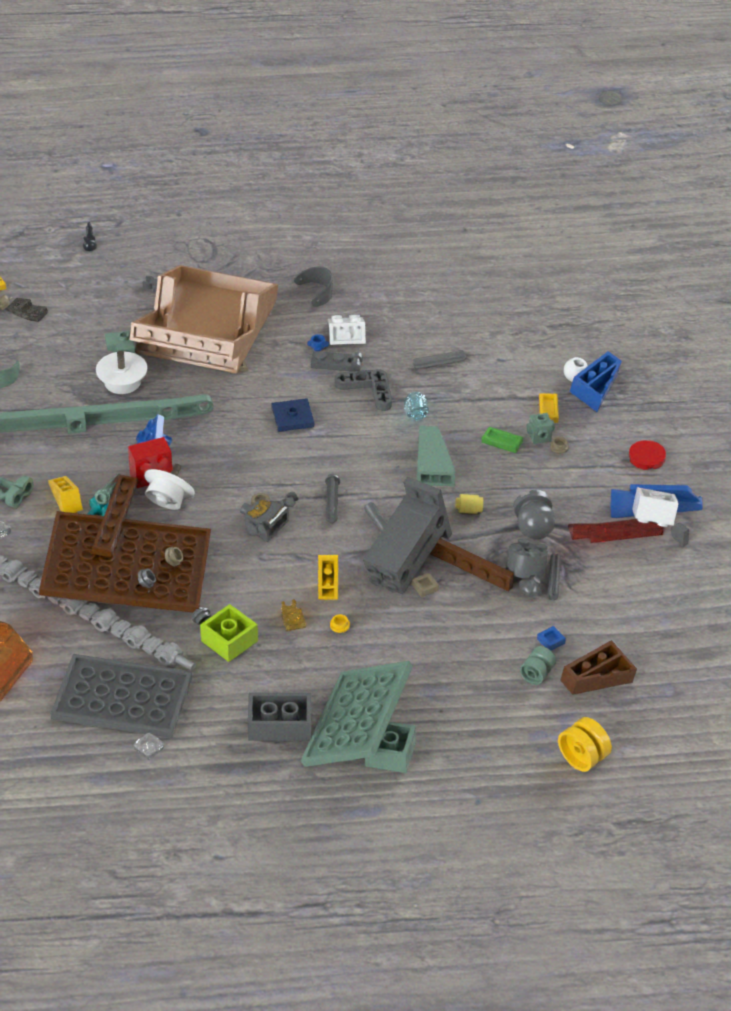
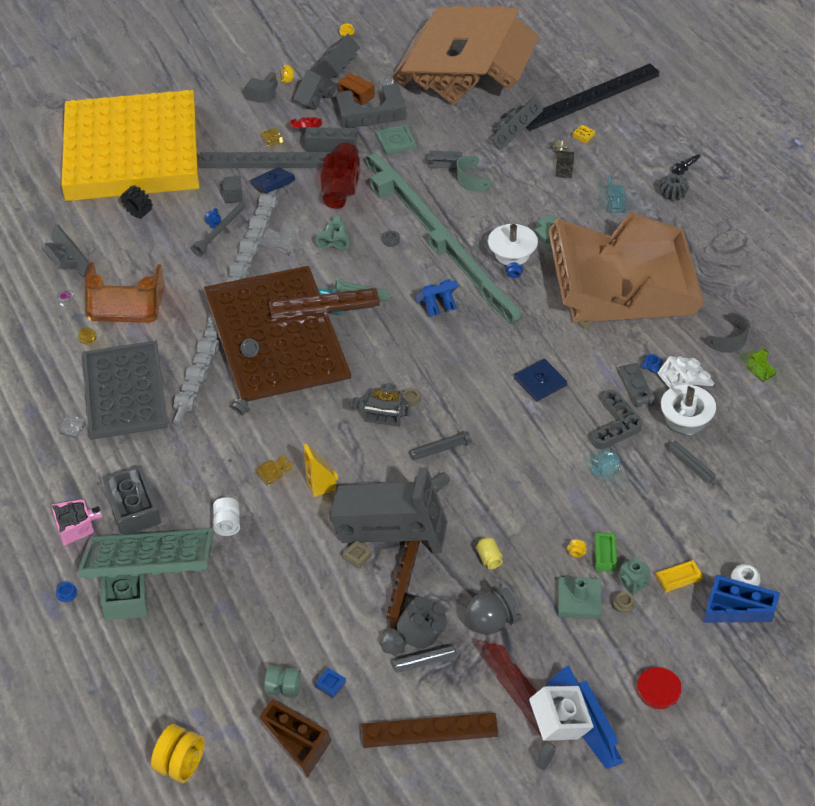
camera: 70 degrees right, 5 degrees up
yellow slope [48,476,83,513] -> none
red brick [128,437,172,488] -> none
white piece [145,464,195,510] -> none
dark tan plate [165,547,183,566] -> none
lime brick [200,604,258,662] -> none
yellow plate [330,614,350,633] -> none
sand green slope [417,426,455,487] -> none
none -> torso [51,499,102,546]
none -> blue plate [56,582,78,602]
none -> clear yellow plate [78,327,97,344]
none -> white wheel [213,497,240,536]
none -> reddish brown plate [362,713,498,748]
none -> dark grey tile [382,230,400,247]
none -> blue plate [505,262,523,278]
none -> sand green tile [558,577,602,619]
none -> yellow plate [567,539,587,558]
none -> clear light blue panel [607,175,625,213]
none -> dark grey gear [659,173,689,201]
none -> white piece [661,385,716,435]
none -> clear neon green panel [747,348,776,382]

